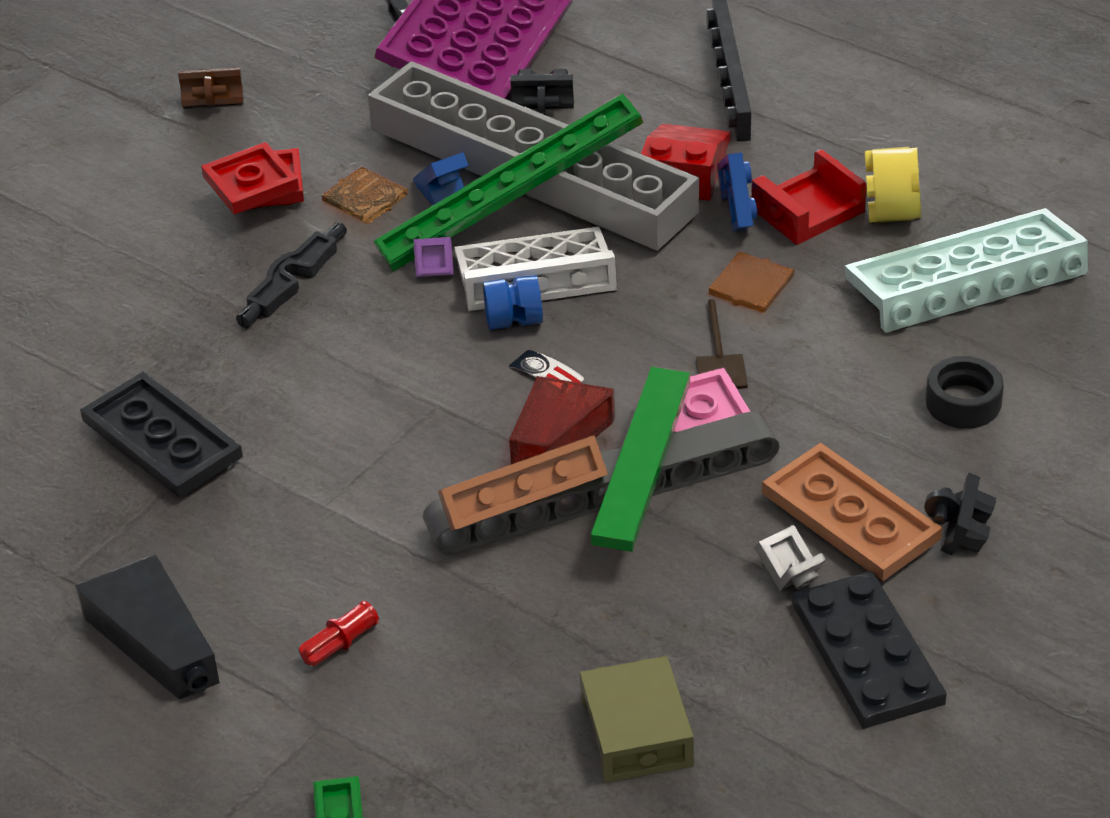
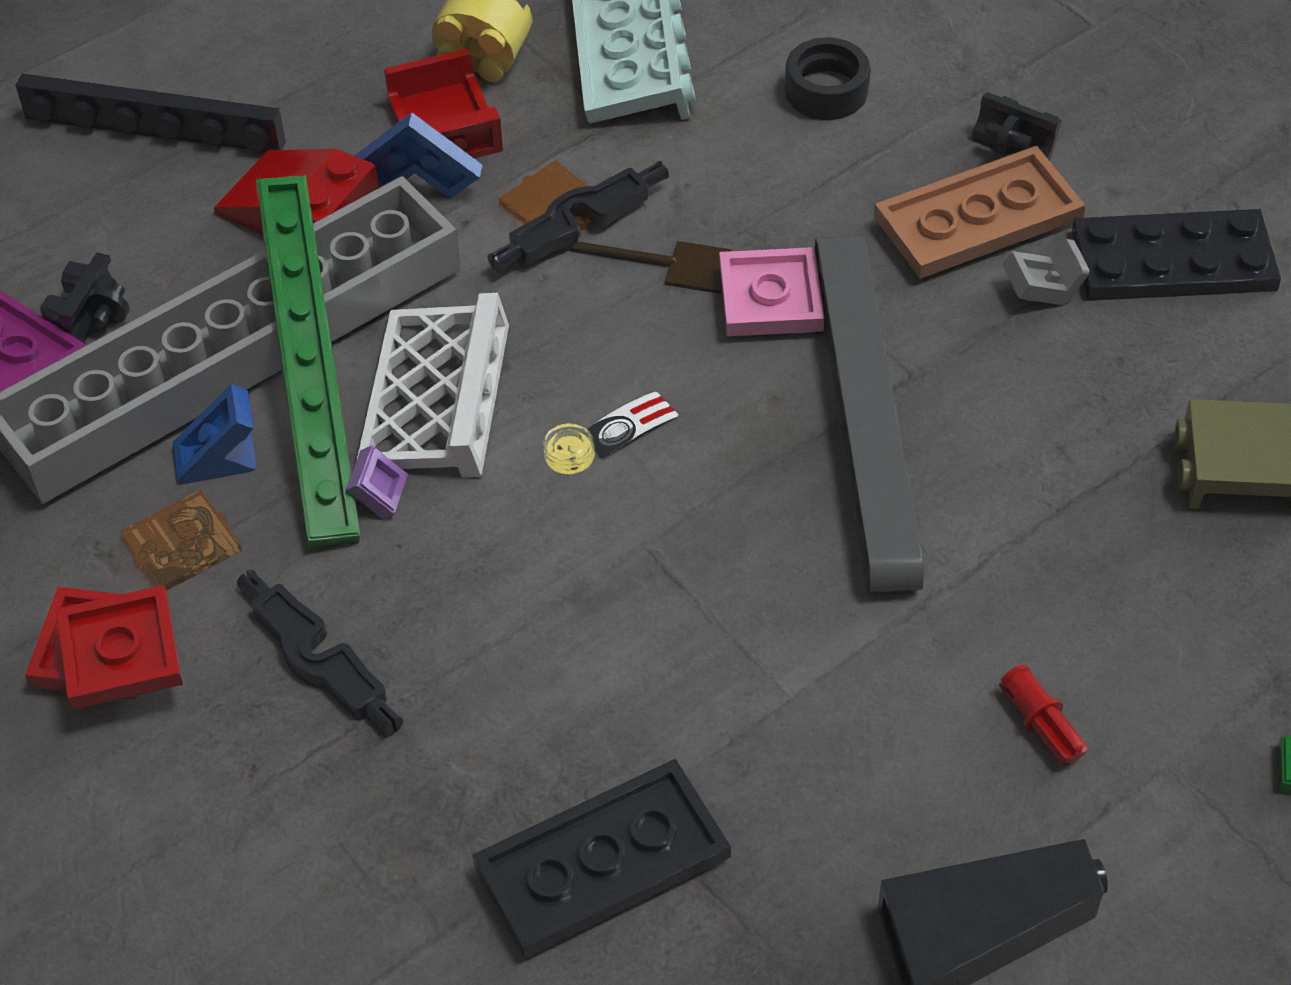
camera: 75 degrees left, 10 degrees up
nougat plate [437,435,608,531] -> none
blue wheel [483,275,543,330] -> none
clear red slope [509,376,615,464] -> none
green tile [591,366,690,552] -> none
none -> black piece [487,161,669,272]
none -> clear tile [543,423,595,475]

